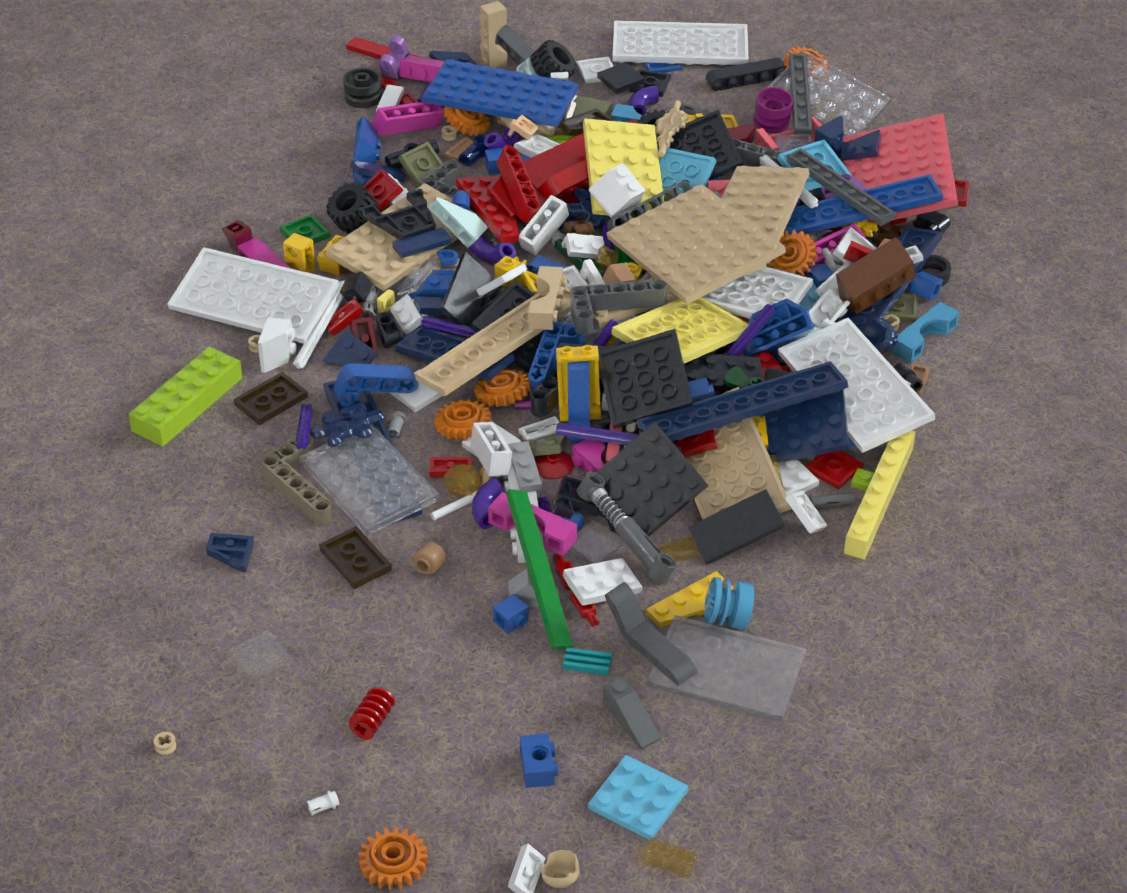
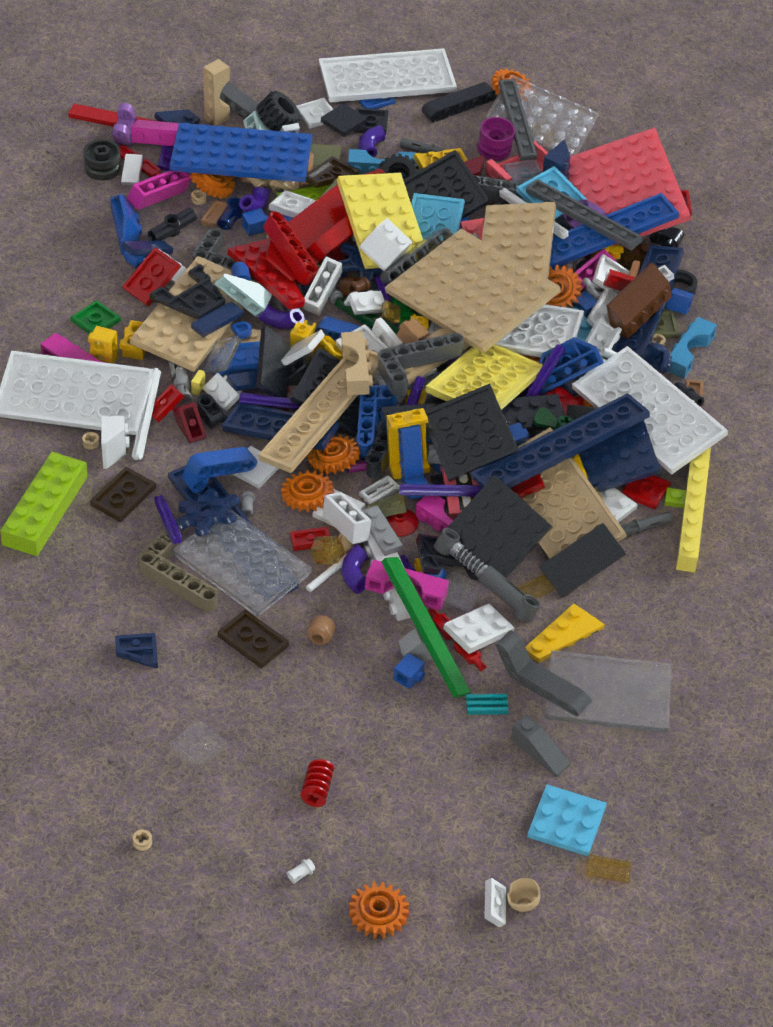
camera: 15 degrees left, 5 degrees up
dark red slope [222,220,253,252] -> none
dark blue wing [323,330,378,366] -> none
black tyre [326,182,378,233] -> none
black brick [340,272,373,303] -> none
olive tile [398,142,443,187] -> none
light nougat bracket [508,115,539,140] -> none
blue brick [520,733,559,788] -> none
tan piece [655,100,689,158] -> none
dark azure wheel [704,577,754,630] -> none
white tile [785,491,827,534] -> none
dark blue wing [841,130,881,161] -> none

